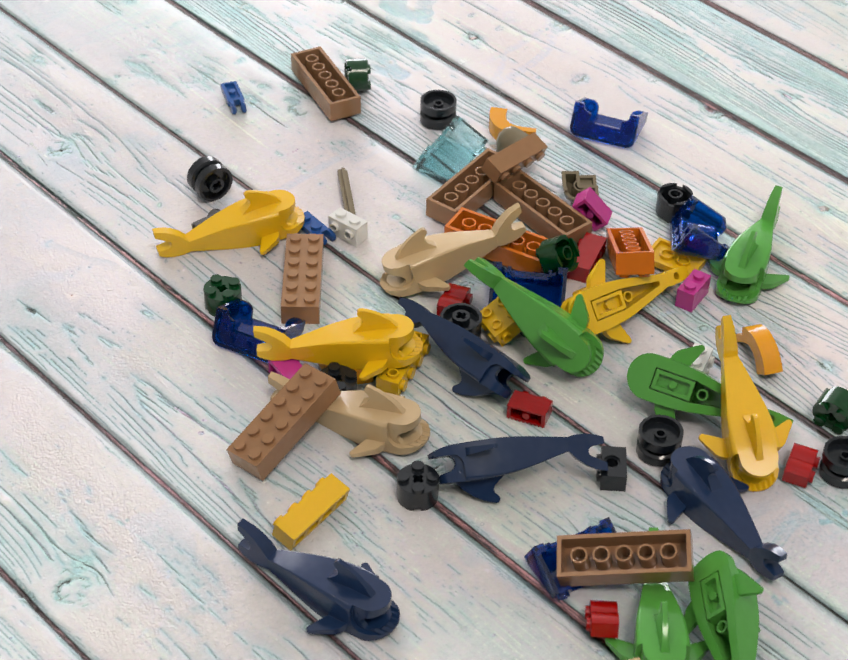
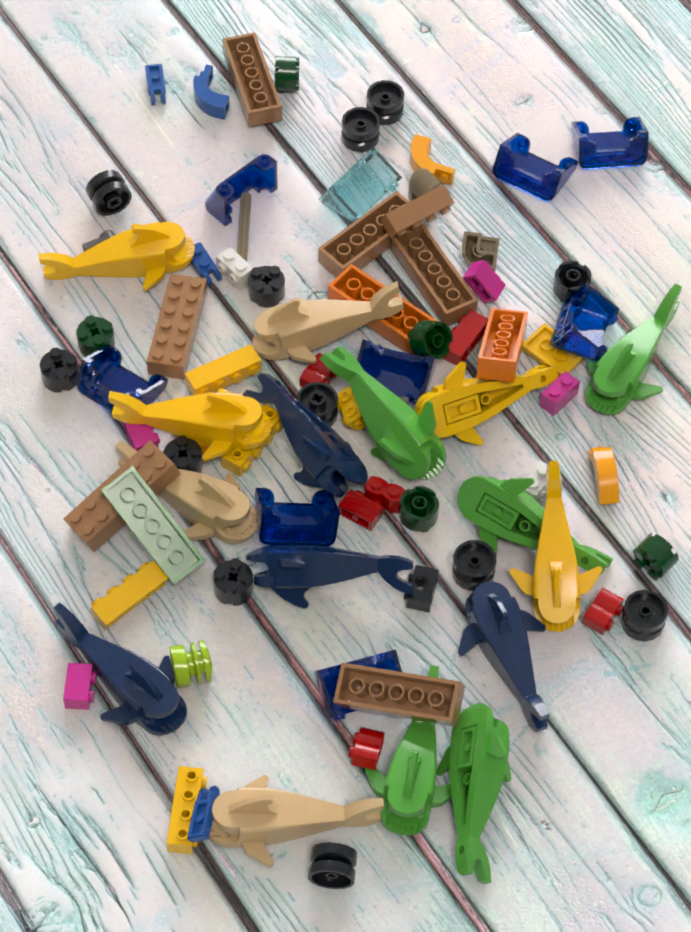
camera: 10 degrees right, 15 degrees up
none -> black brick [40,347,79,393]
none -> dark pink brick [63,663,97,710]
none -> brick [100,466,206,585]
none -> lime wheel [169,640,213,689]
none -> yellow brick [184,344,262,395]
none -> blue arch [193,64,230,120]
none -> clear blue windscreen [205,154,278,227]
none -> black brick [248,266,285,308]
none -> clear blue windscreen [255,488,340,547]
none -> red brick [364,476,405,514]
none -> black wheel [366,80,404,125]
none -> dark green brick [399,486,439,533]
none -> clear blue windscreen [571,117,649,169]

